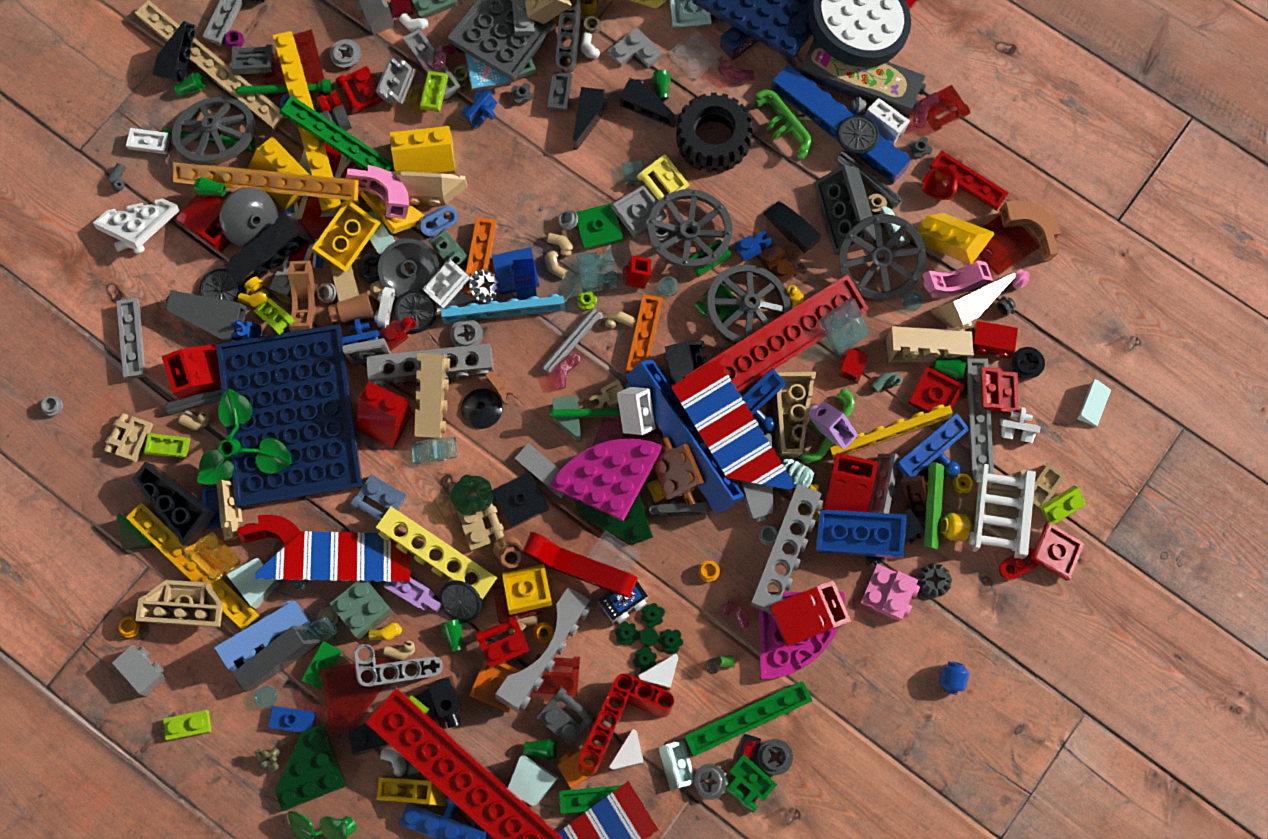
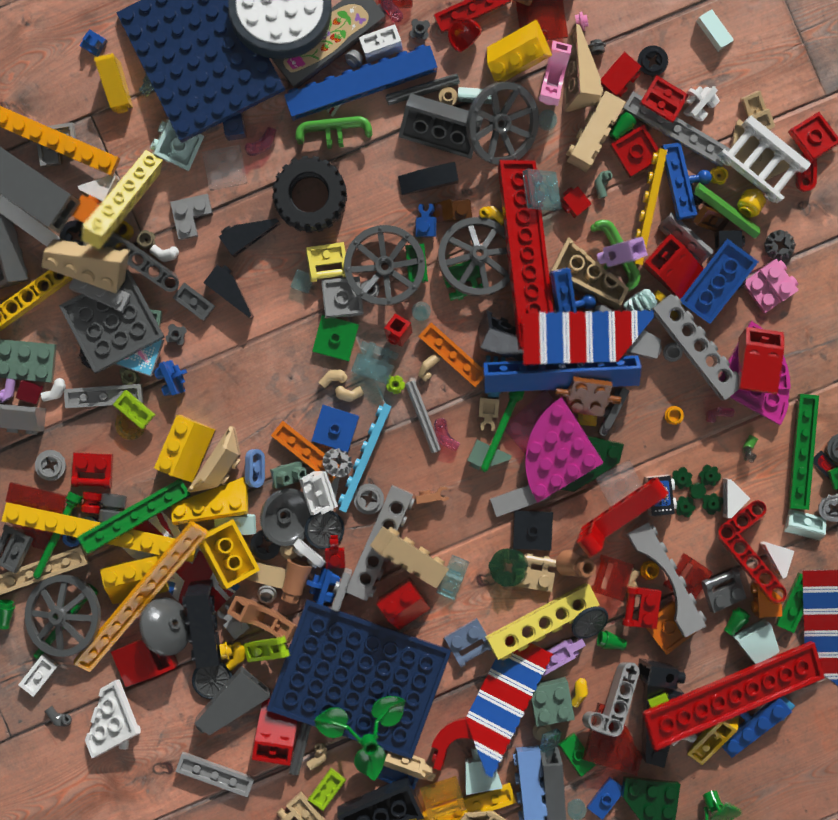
camera: 60 degrees left, 15 degrees up
green cone [194,177,226,197] -> none
blue plate [230,321,262,340] -> none
bright pink arch [346,165,409,219] -> none
light grey hinge [376,58,416,104] -> none
tan arm [383,640,416,661] -> none
clear pink arm [432,43,456,71] -> none
black dish [461,388,503,429] -> none
yellow plate [502,564,552,615] -> none
clear blue slope [513,258,537,300] -> none
light grey plate [558,210,578,230] -> none
white brick [617,387,656,435] -> none
green cone [651,70,671,101] -> none
dark grey wheel [837,115,879,154] -> none
lime plate [1040,485,1086,525] -> none

